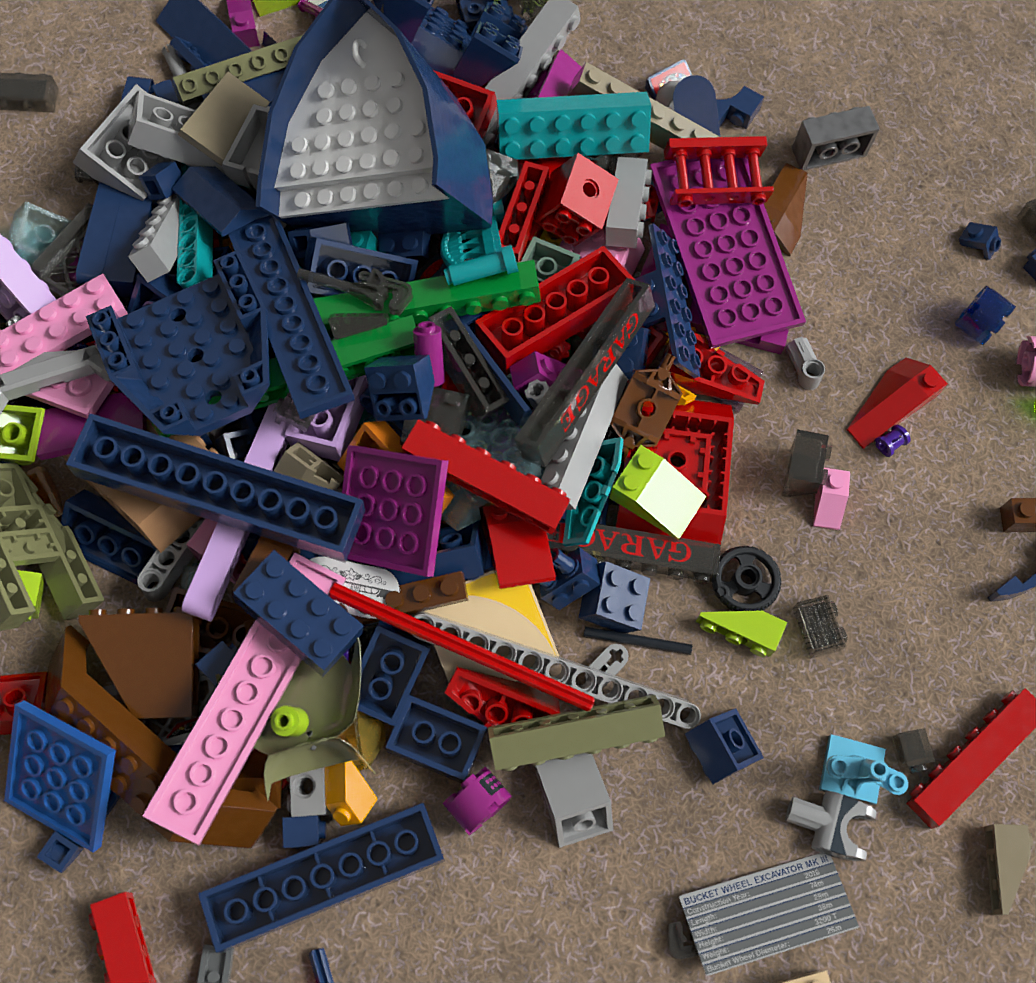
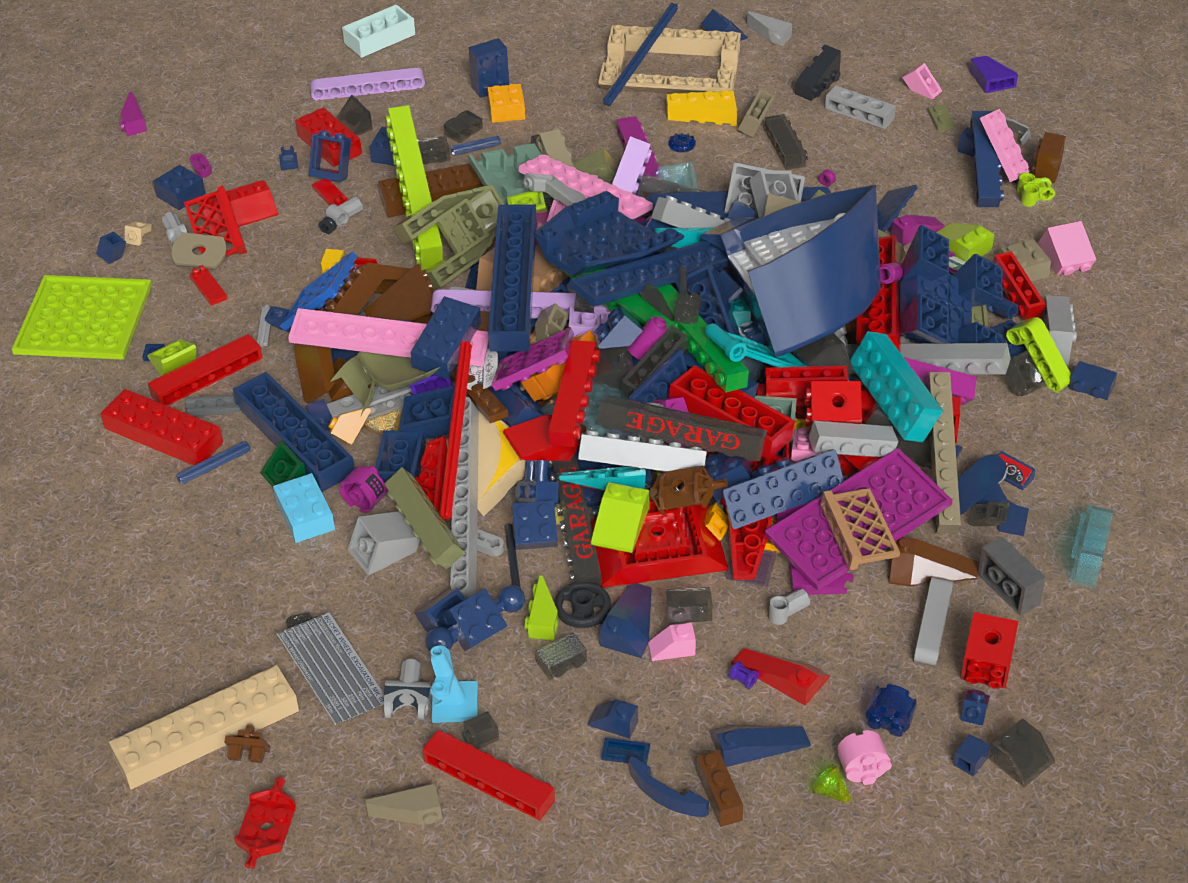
camera: 80 degrees right, 25 degrees down
lime brick [271,706,309,737] -> none
red fence [664,136,774,207] -> none
none -> light grey axle [257,305,271,348]
none -> dark green slope [260,440,306,487]
none -> medium azure brick [273,473,335,543]
none -> dark blue brick [425,585,525,652]
none -> dark blue slope [588,699,638,739]
none -> dark blue wedge [600,583,652,658]
none -> clear blue tile [601,738,651,765]
none -> dark blue wedge [709,725,811,767]
none -> magenta bush [818,169,836,187]
none -> medium nougat fence [820,488,900,571]
none -> light grey beam [914,577,953,666]
none -> red brick [961,612,1019,689]
none -> clear smoke slope [968,501,1010,526]
none -> clear light blue wedge [1070,505,1114,589]

